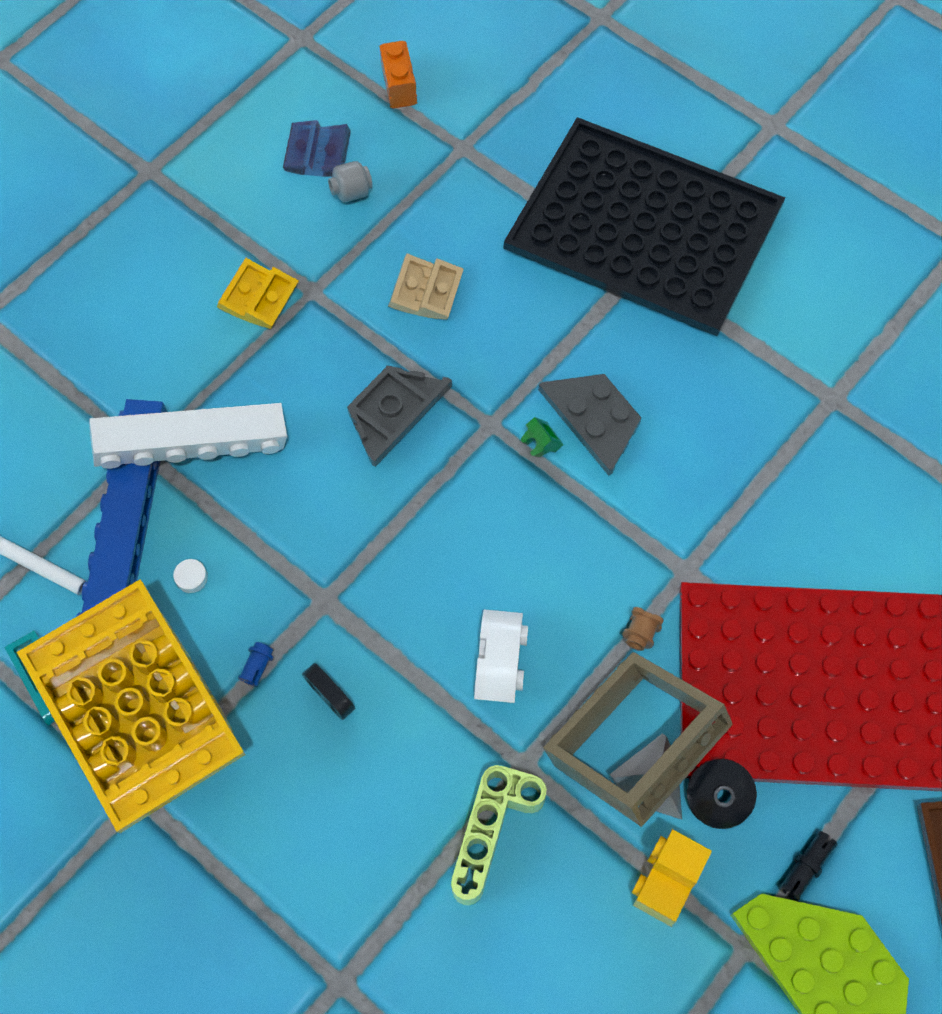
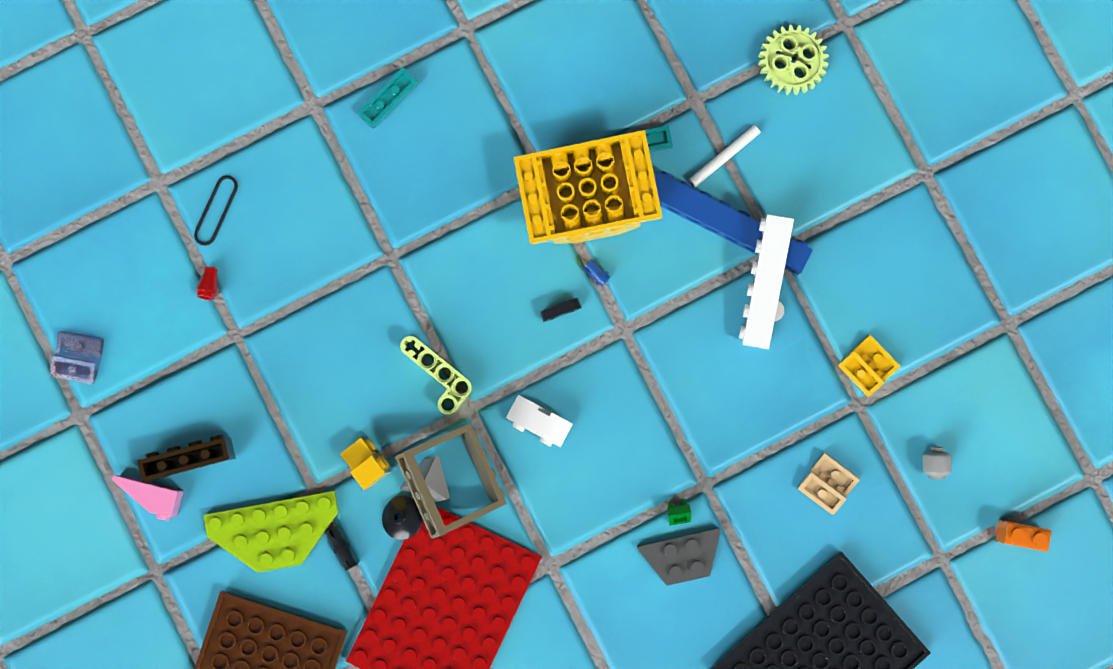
camera: 105 degrees right, 20 degrees up
white tile [173,559,208,593] -> none
slope [283,120,351,177] -> none
dark grey wing [347,365,452,467] -> none
medium nougat brick [622,607,664,651] -> none

